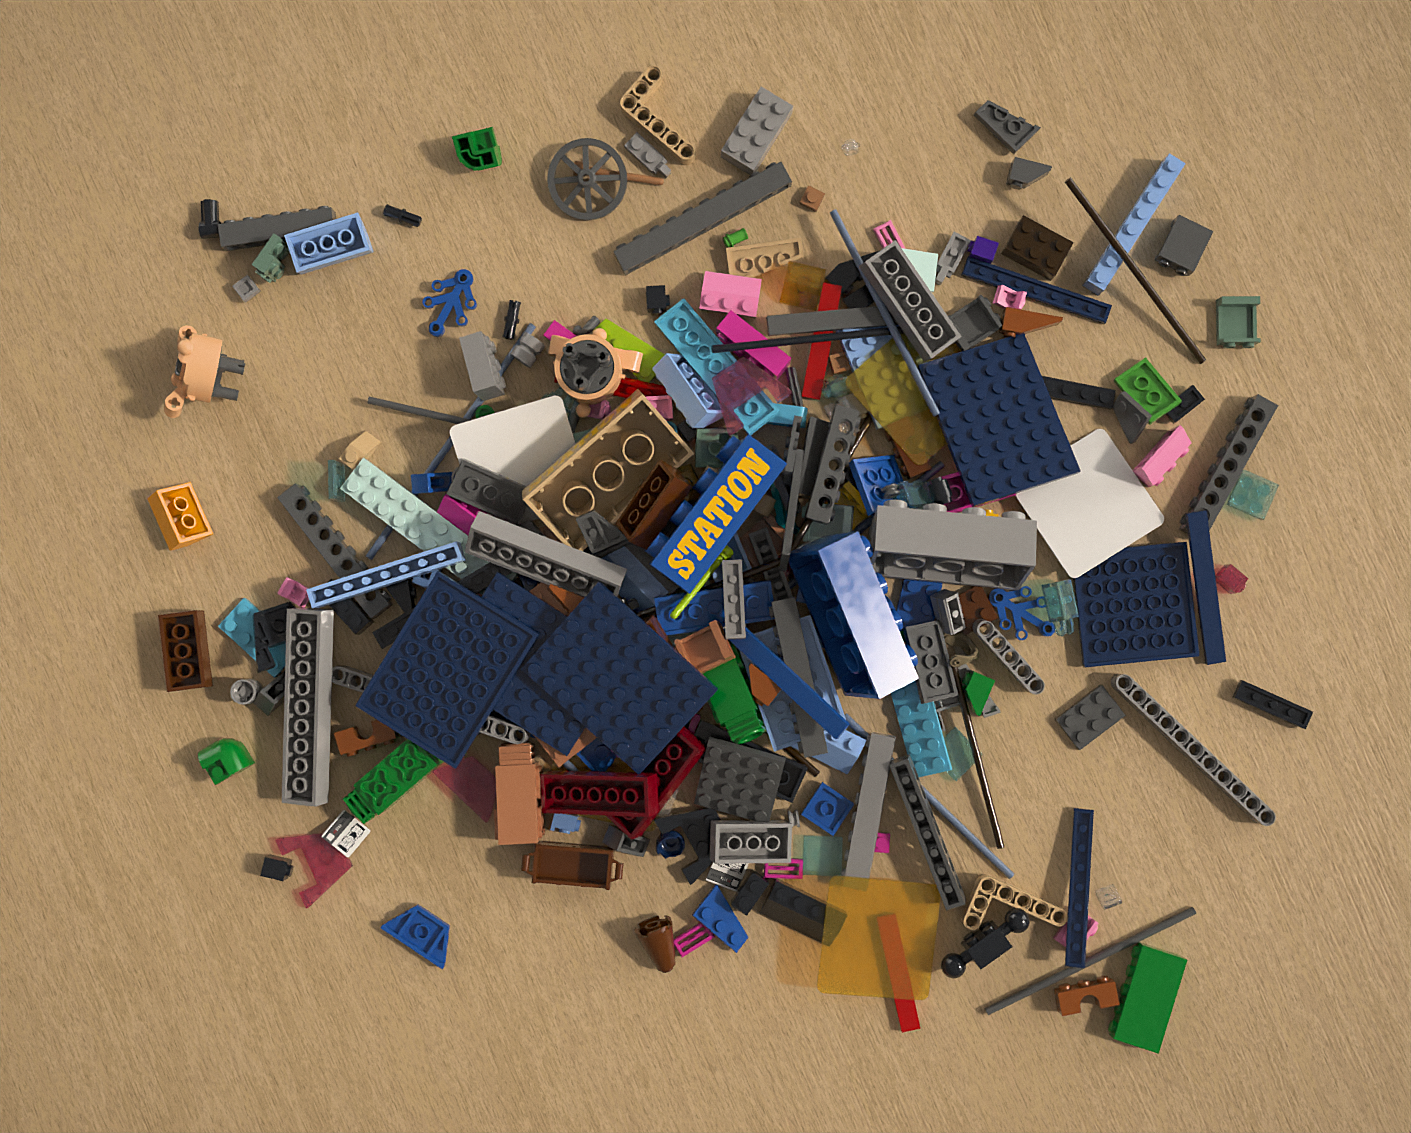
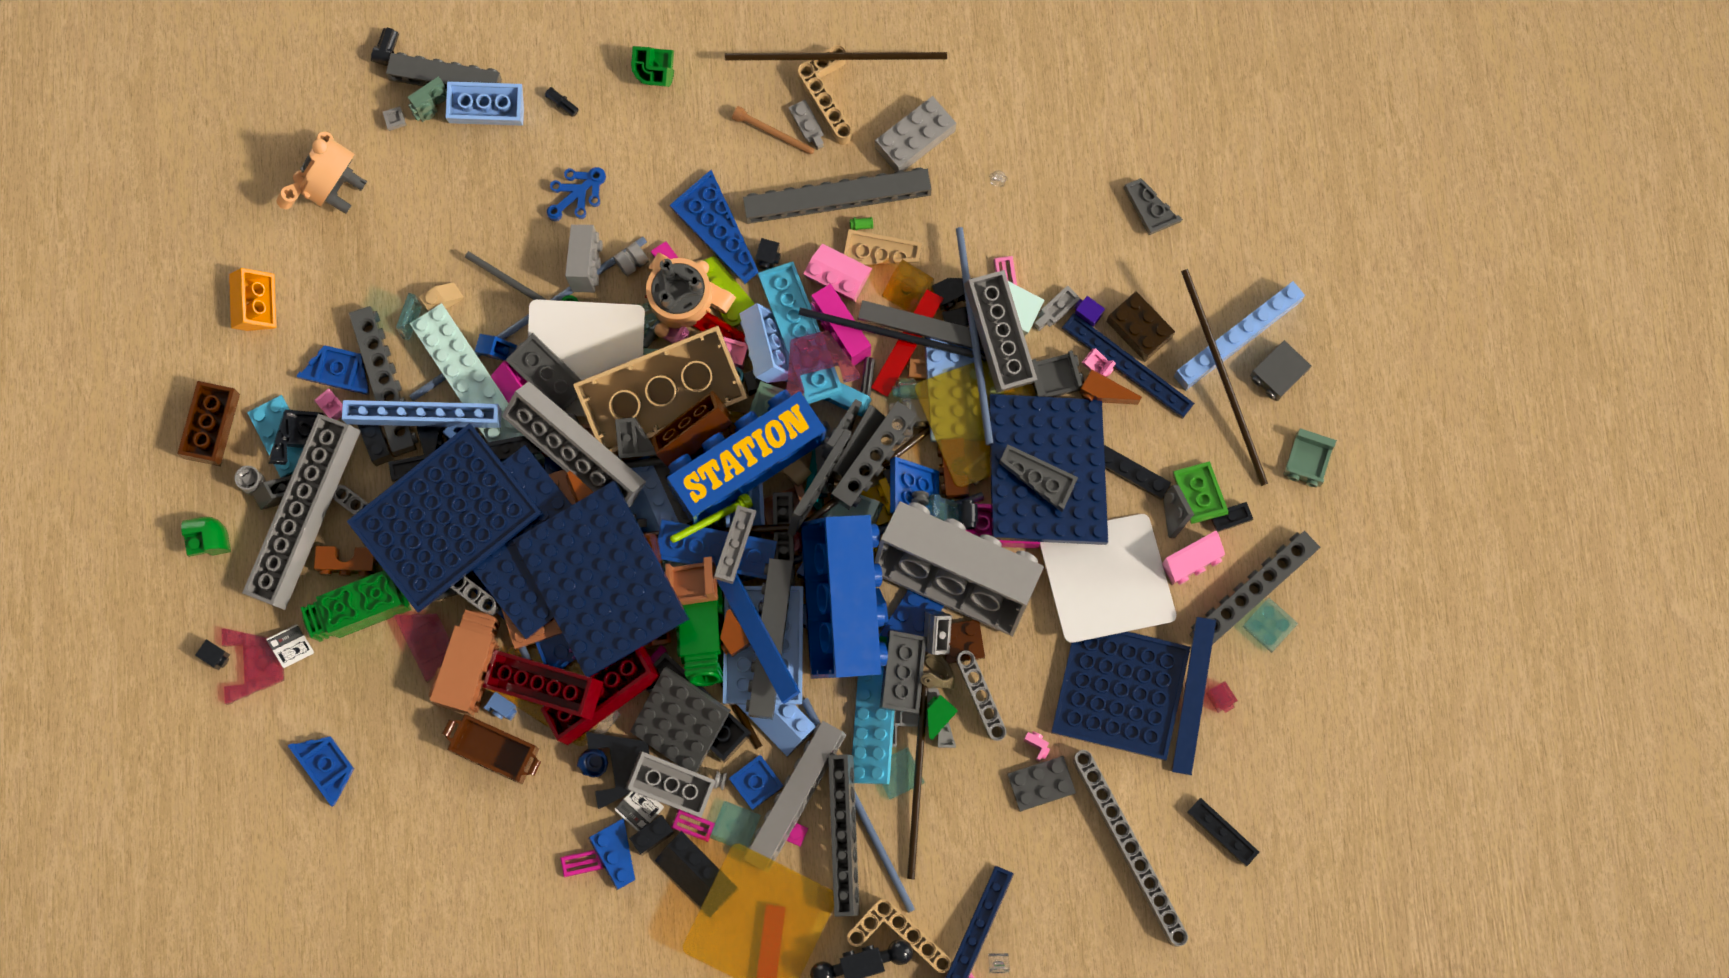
camera: 15 degrees right, 10 degrees down
black pin [502,300,521,340] -> none
dark grey wheel [547,138,627,220] -> none
dark grey arm [573,316,600,336] -> none
dark grey slope [602,824,650,857] -> none
reddish brown cone [634,915,676,973] -> none
medium nougat plate [800,185,825,212] -> none
blue plant [989,586,1055,640] -> none
dark grey slope [1006,157,1052,190] -> none
clear light blue hinge [1041,579,1079,636] -> none
none -> blue wing [297,345,369,395]
none -> blue wing [670,170,758,285]
none -> dark brown piece [725,52,947,61]
none -> dark grey wing [999,445,1078,512]
none -> bright pink bracket [1023,731,1050,762]

